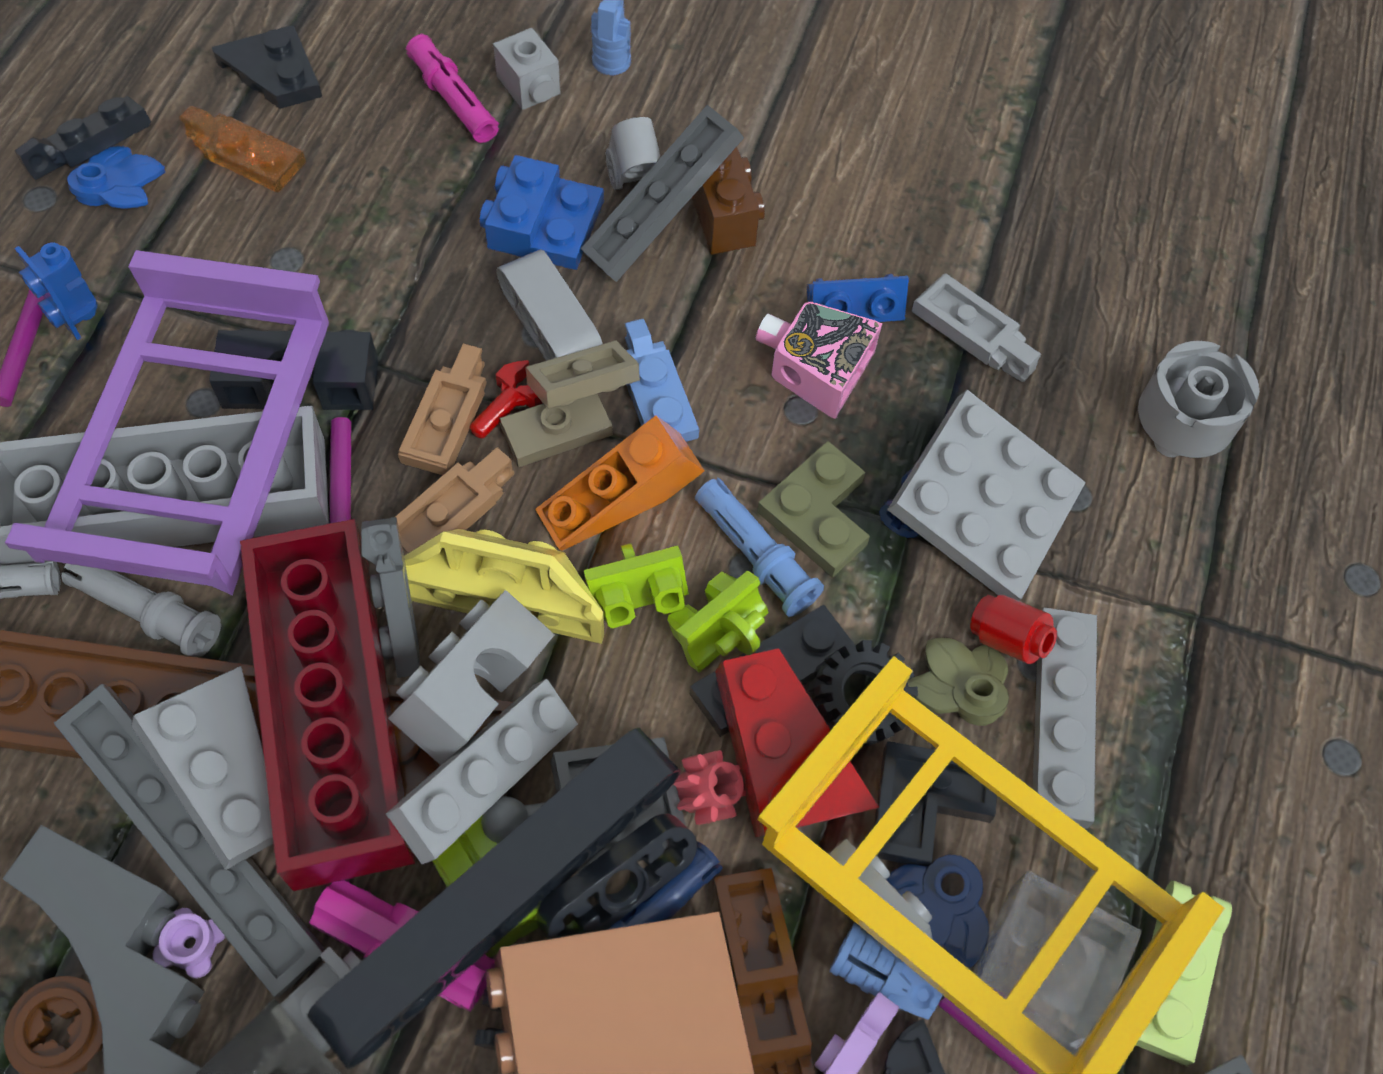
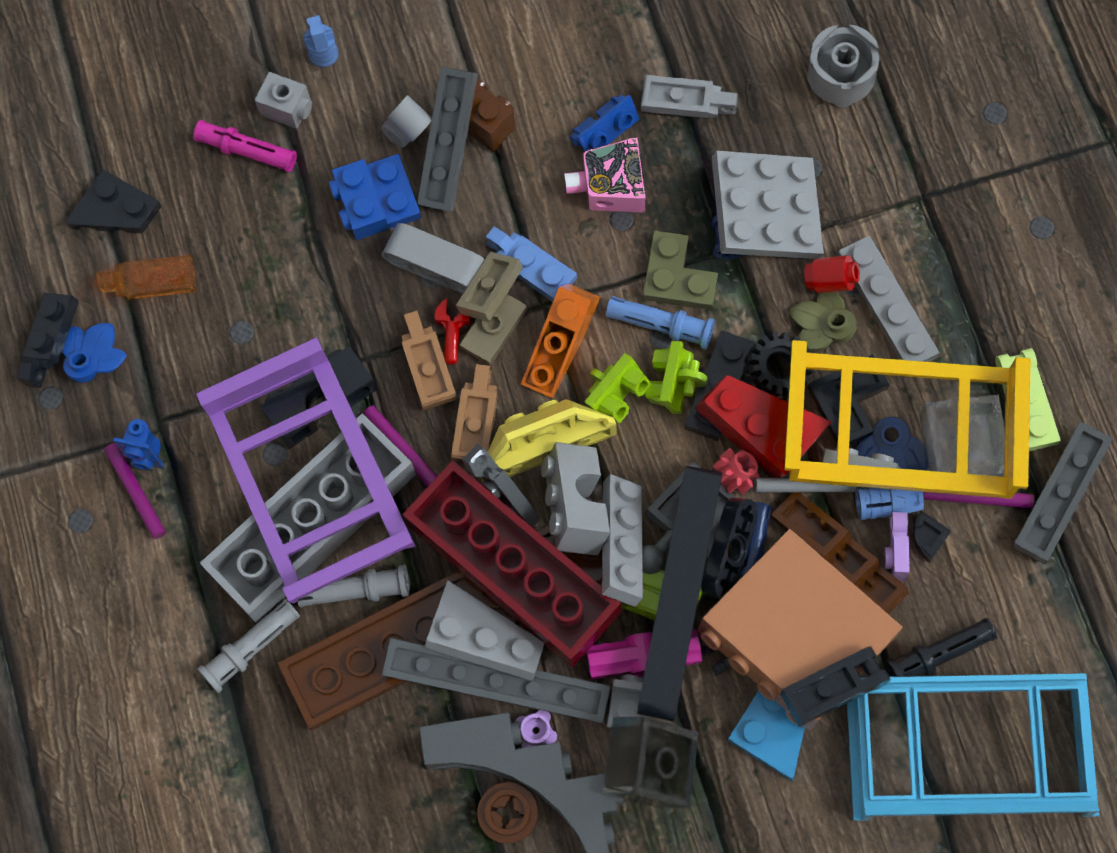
camera: 25 degrees left, 10 degrees up
none -> light grey bar [753,478,863,493]

